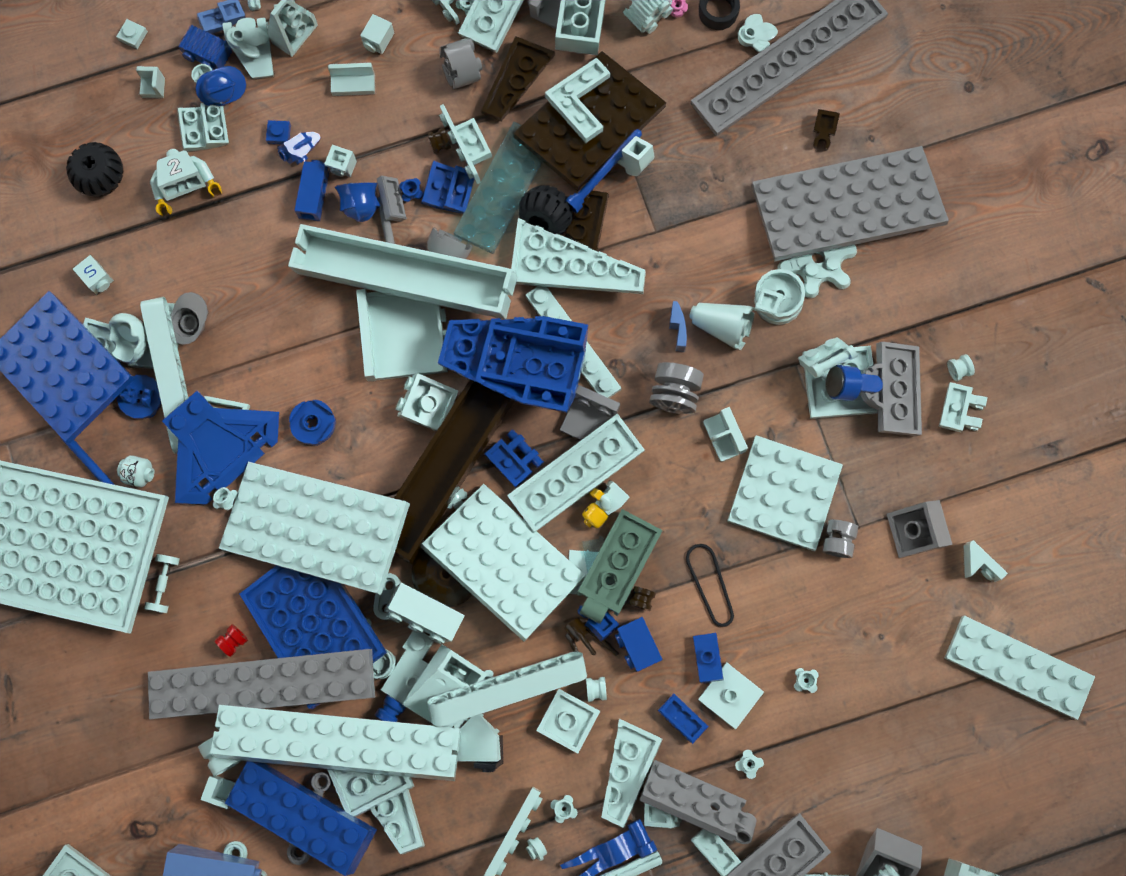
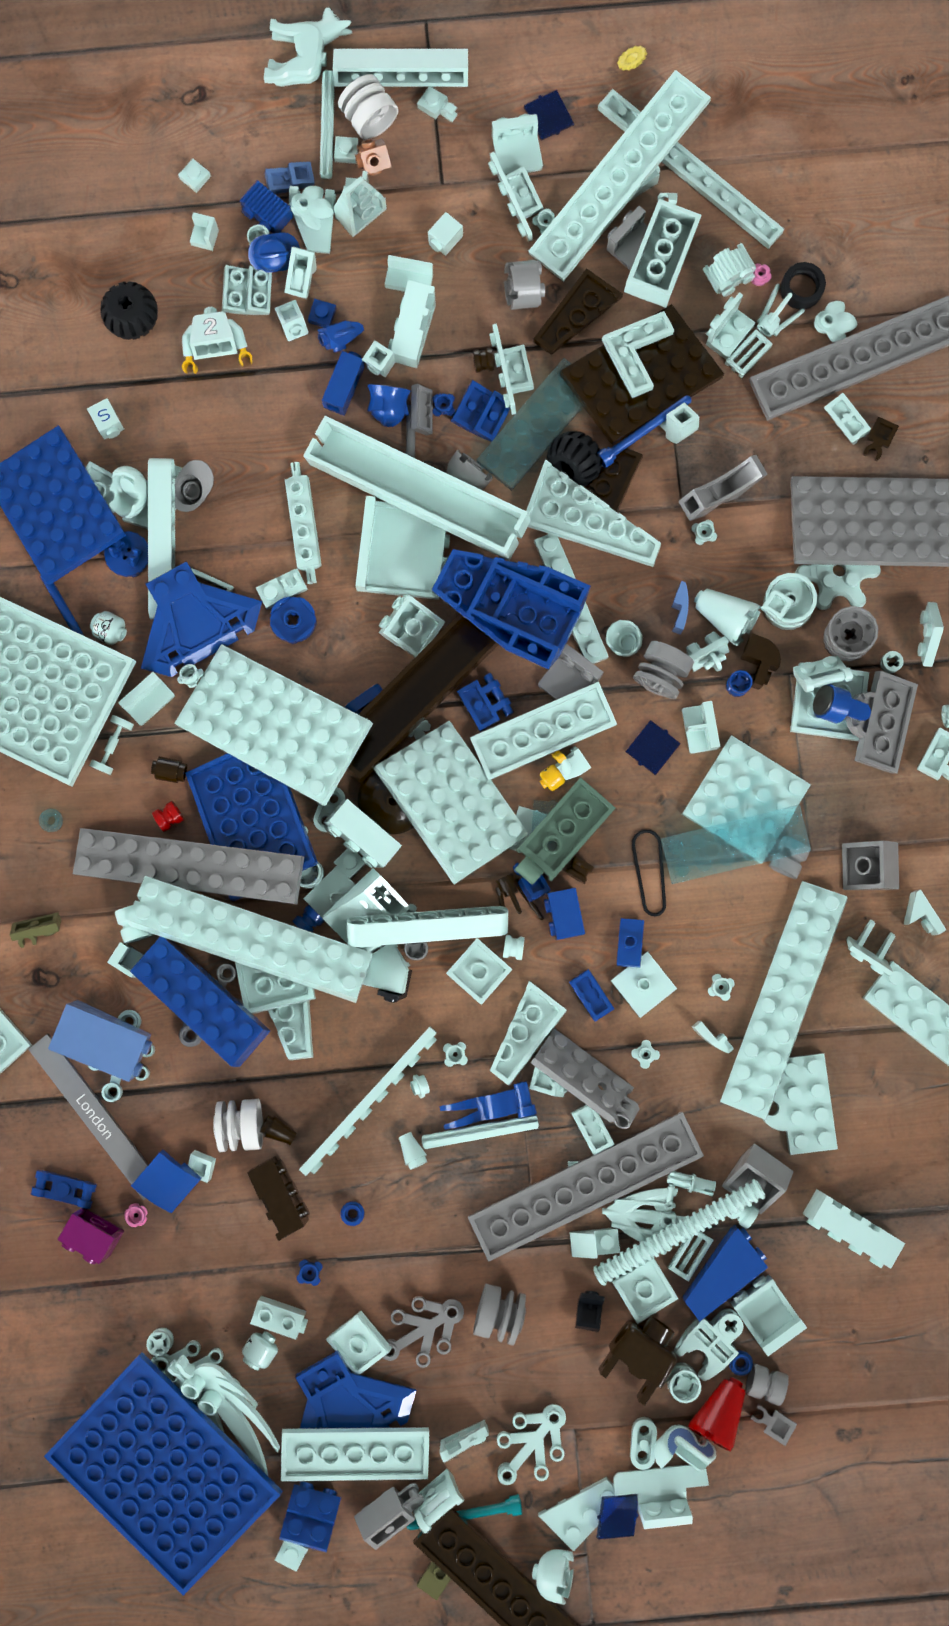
camera: 10 degrees right, 5 degrees up
none -> olive plate [10,912,61,948]
none -> clear light blue plate [39,809,63,832]
none -> light aqua panel [118,672,175,726]
none -> dark brown brick [151,756,187,783]
none -> light aqua plate [256,569,308,610]
none -> light aqua bracket [275,300,309,341]
none -> light aqua slope [284,246,317,299]
none -> light aqua plate [285,462,322,584]
none -> blue beam [344,684,383,714]
none -> light aqua wedge [388,280,436,368]
none -> light grey wheel [404,942,428,961]
none -> light aqua hair [606,620,643,657]
none -> clear blue piece [626,720,681,775]
none -> clear light blue plate [661,804,812,884]
none -> light grey arch [678,455,767,521]
none -> light aqua hips [686,631,729,672]
none -> light aqua plate [691,520,717,545]
none -> light aqua slope [691,1021,734,1053]
none -> light aqua bracket [706,292,755,360]
none -> light aqua plate [720,881,848,1120]
none -> light aqua tile [725,329,773,379]
none -> blue wheel [726,670,753,697]
none -> dark brown brick [741,633,781,690]
none -> light aqua plant [757,284,805,337]
none -> light aqua plate [763,1053,838,1155]
none -> light grey wheel [823,606,879,662]
none -> light aqua hinge [824,393,871,445]
none -> light aqua plate [846,919,895,976]
none -> light aqua bush [880,651,904,674]
none -> light aqua plate [917,602,944,667]

